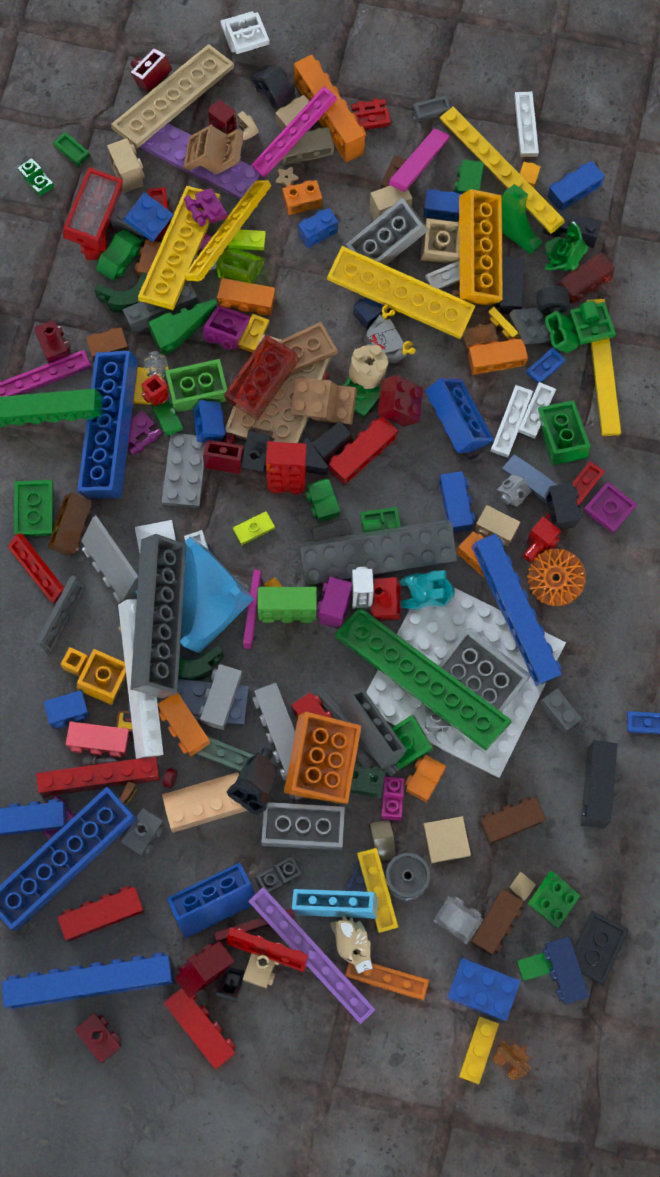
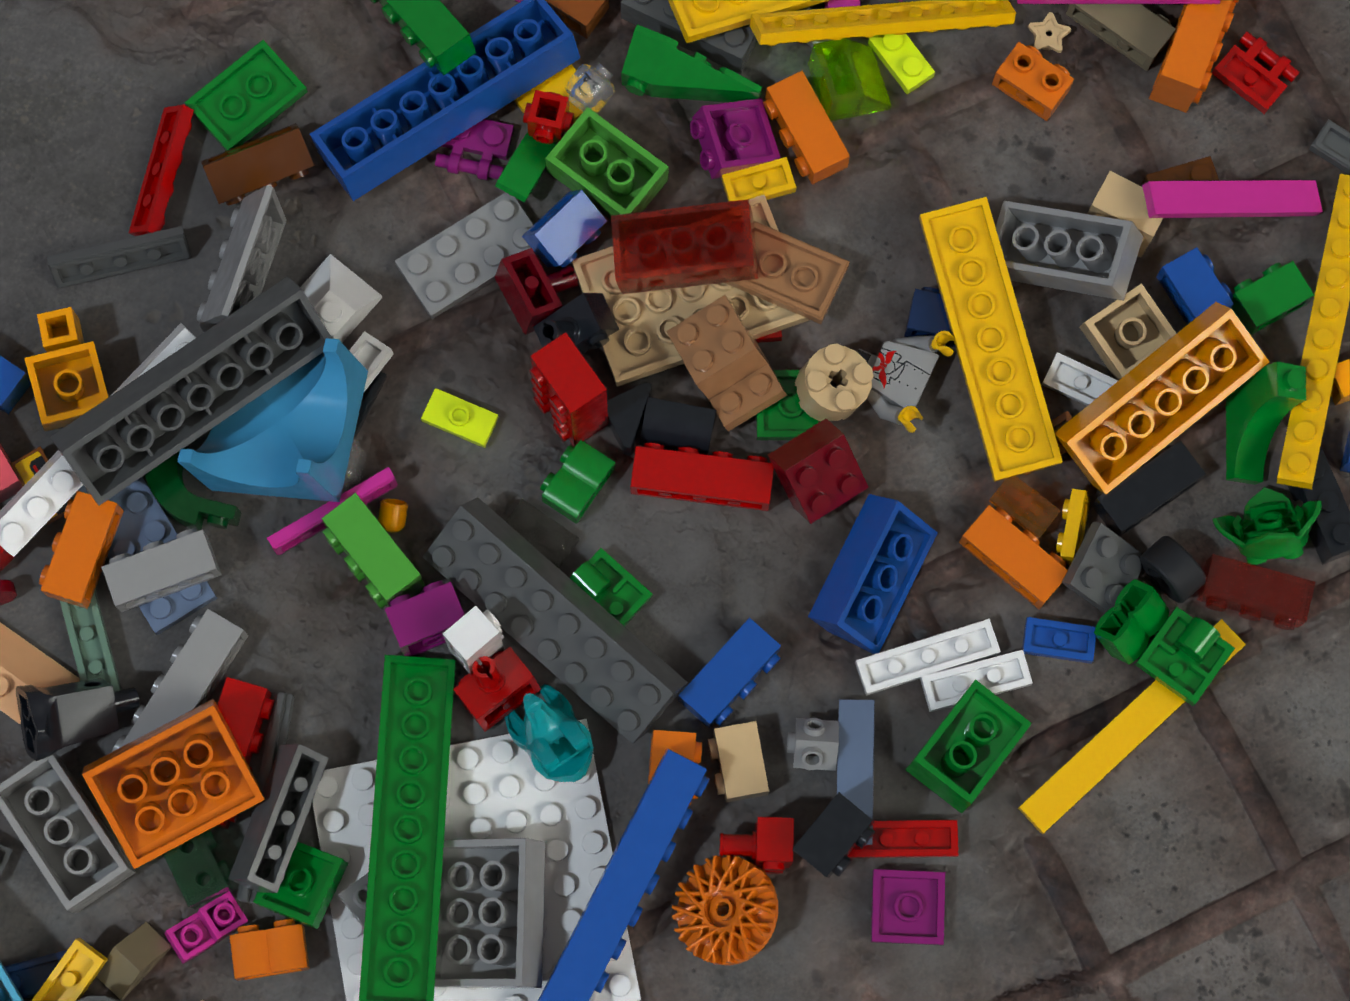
camera: 50 degrees right, 5 degrees up
blue brick [298,208,338,248] -> none

